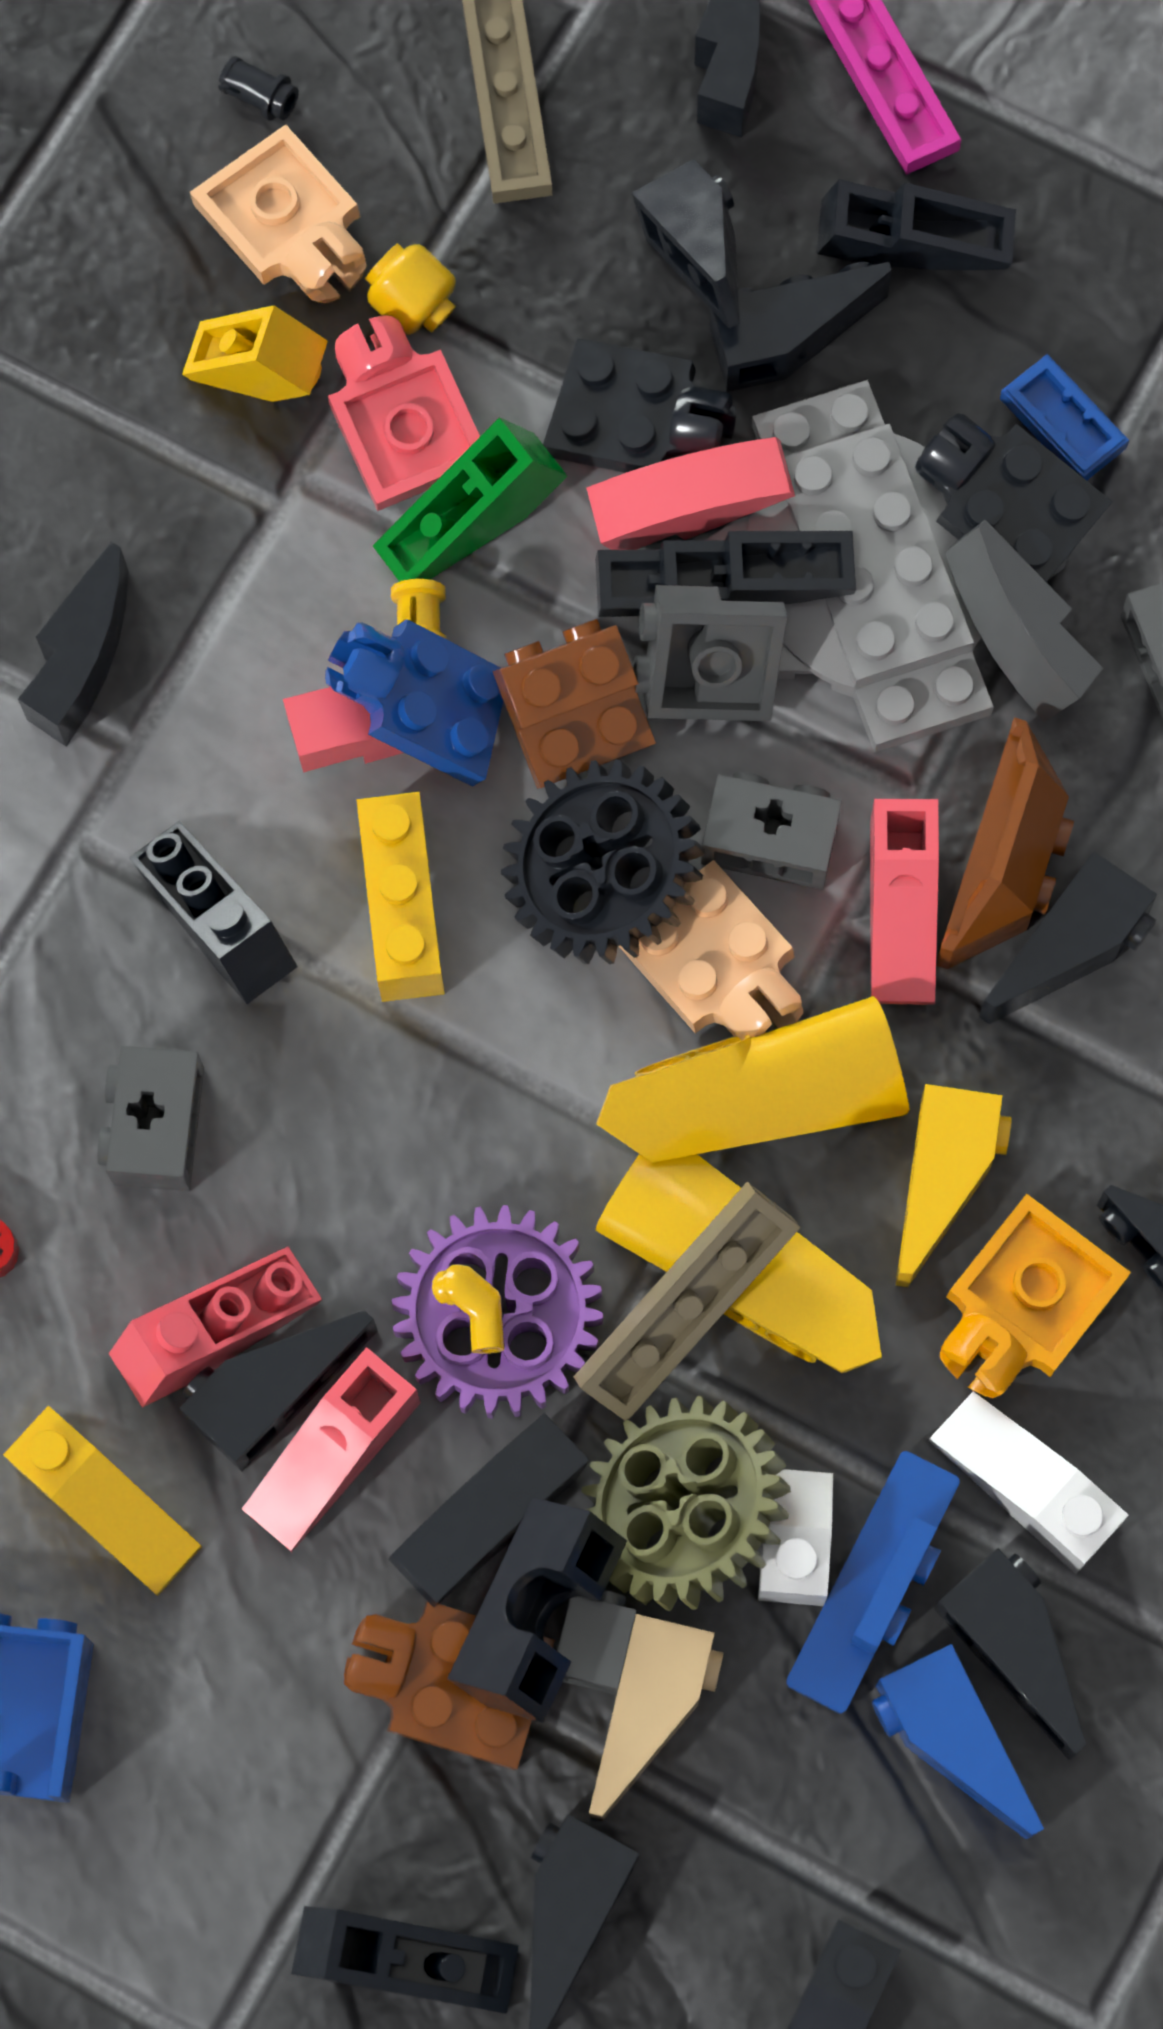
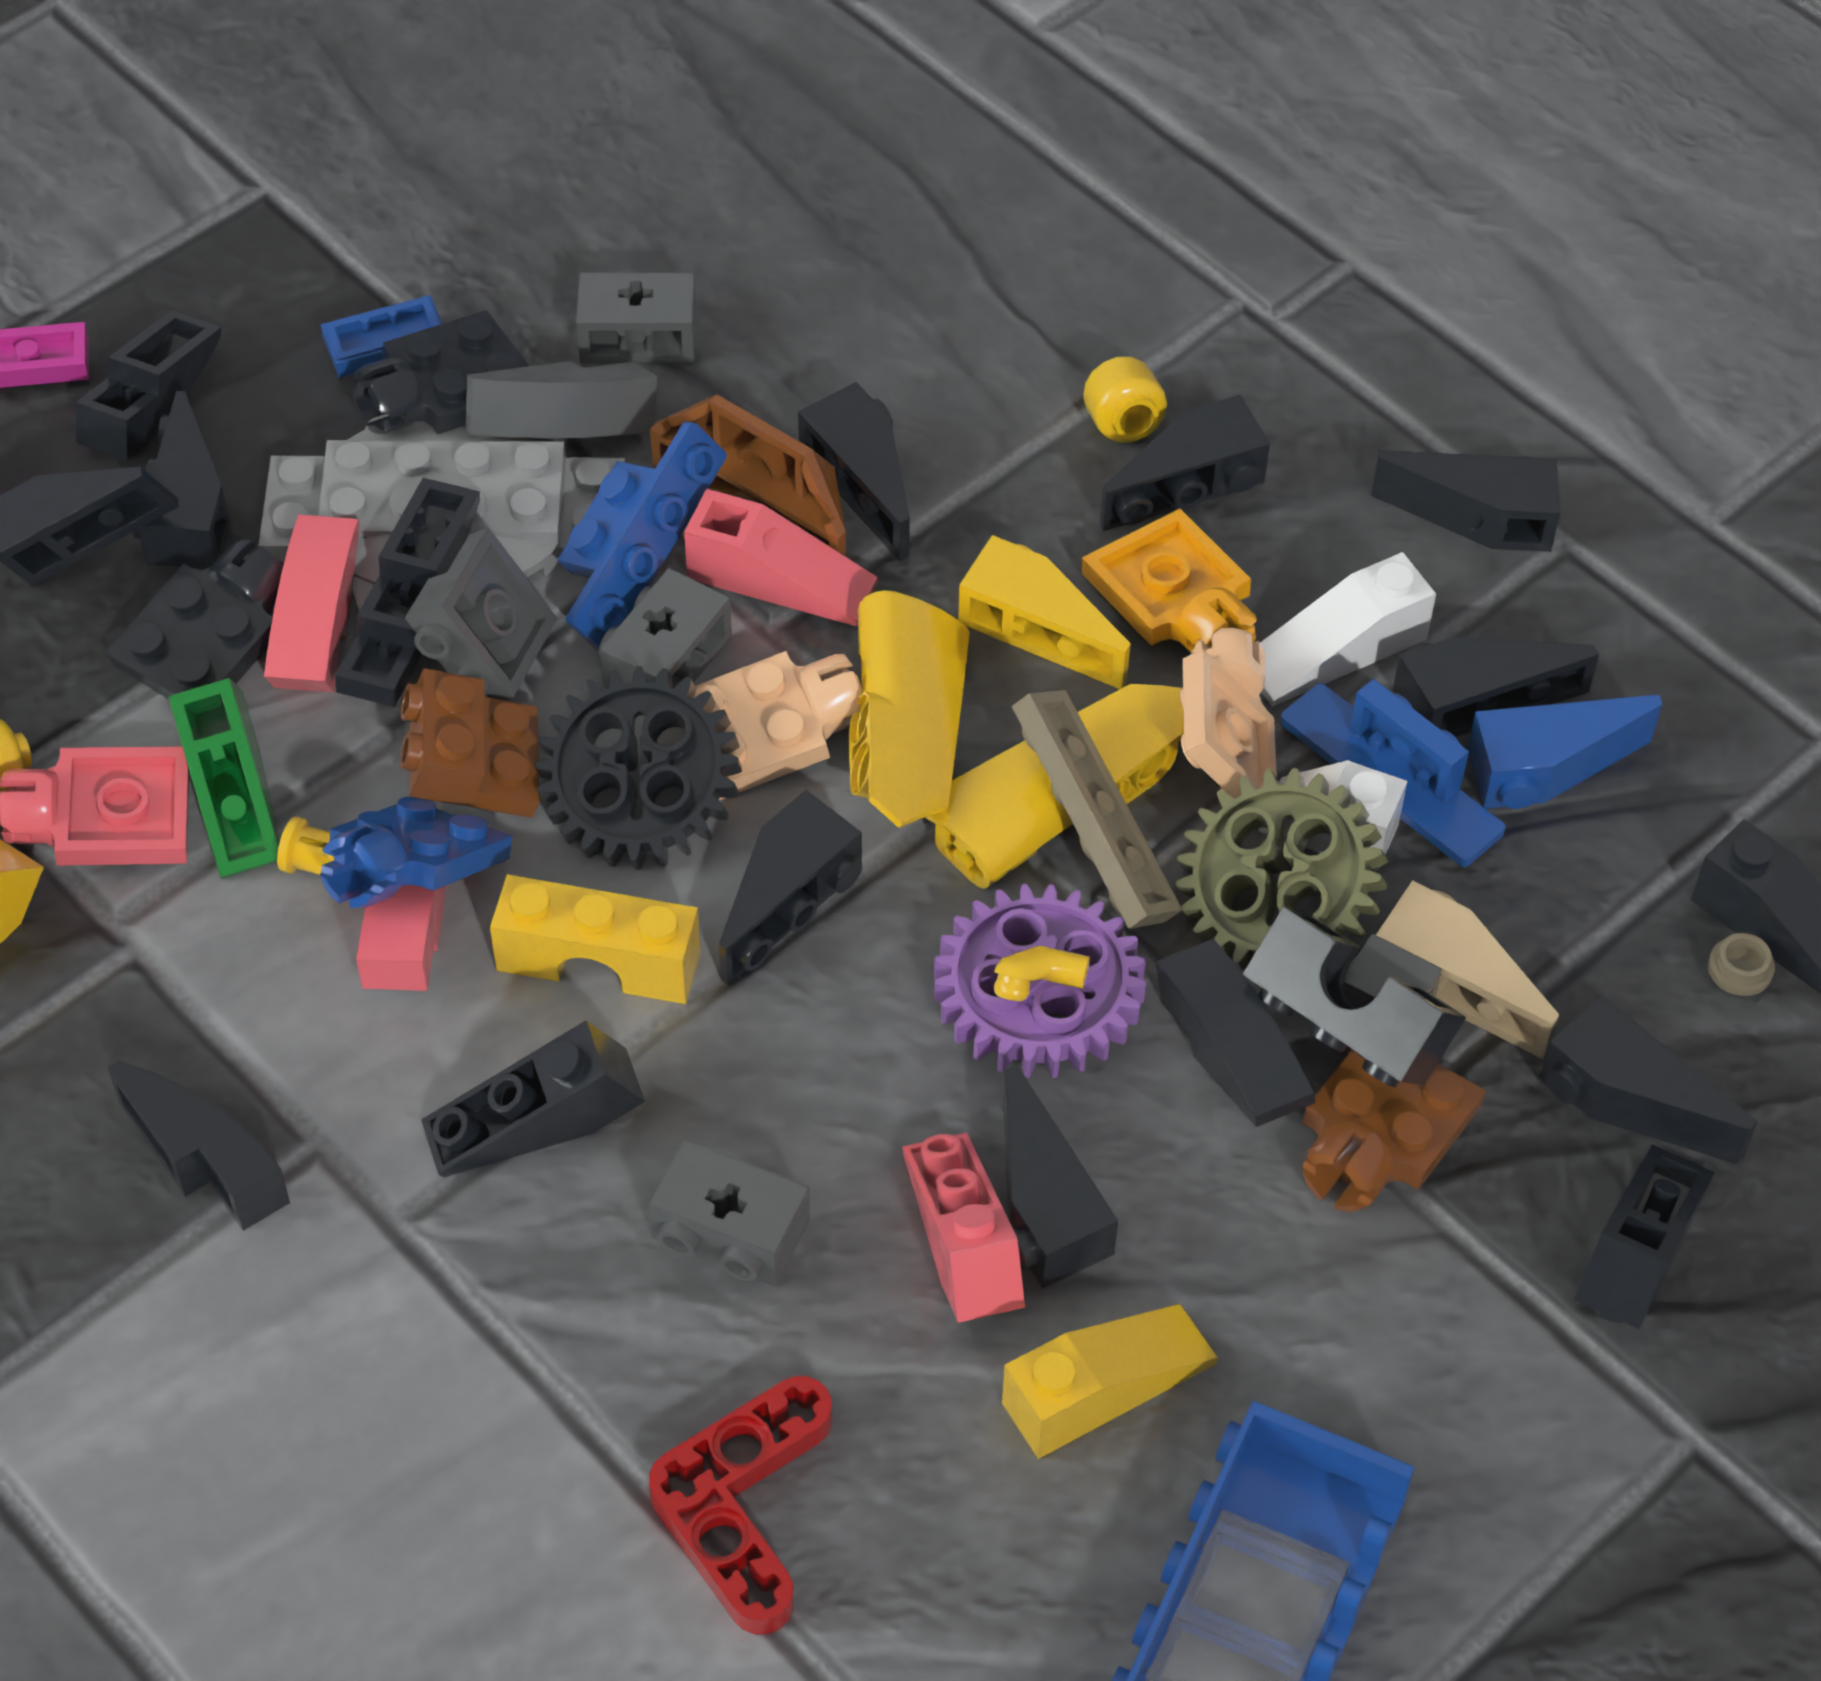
camera: 75 degrees left, 20 degrees down
slope [242,1347,421,1552] -> none
none -> blue bracket [557,421,727,651]
none -> black slope [719,790,862,985]
none -> light nougat plate [1180,628,1277,799]
none -> dark tan plate [1708,933,1775,996]

